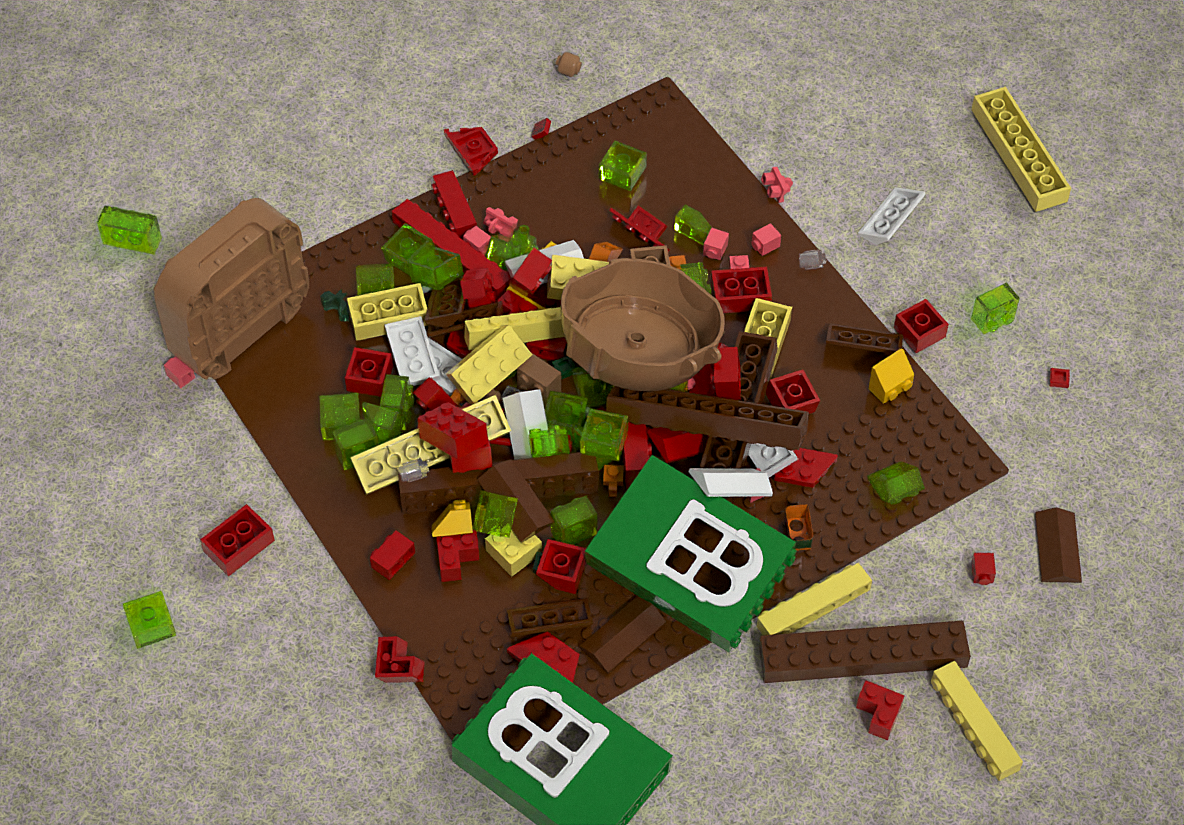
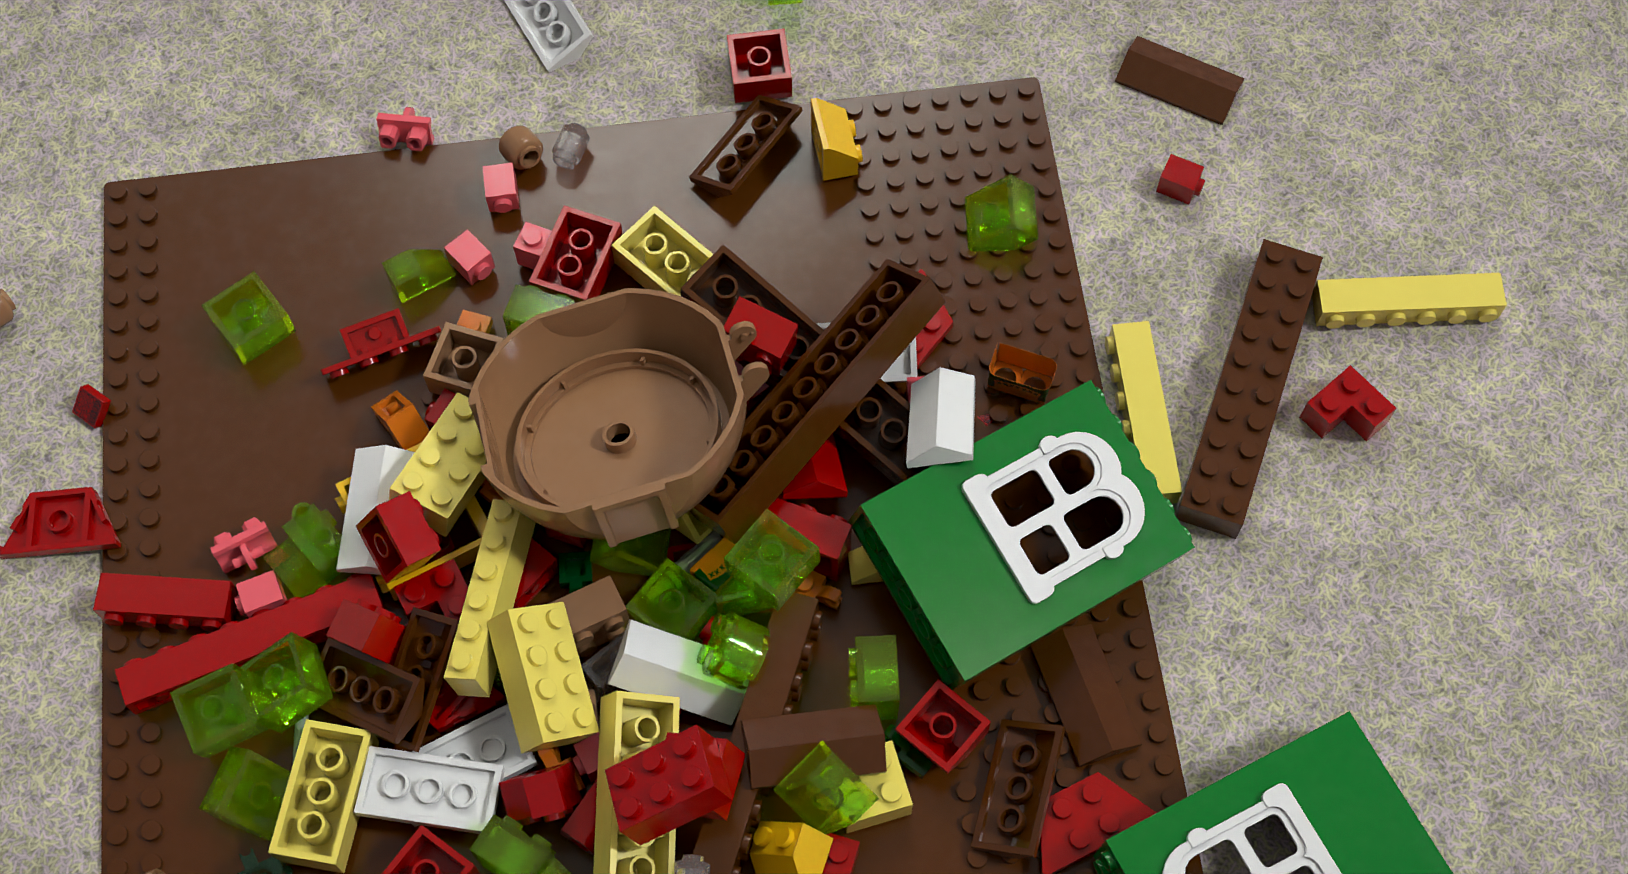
camera: 65 degrees left, 10 degrees up
red brick [765,369,820,414] -> none
none -> medium nougat head [499,125,543,170]

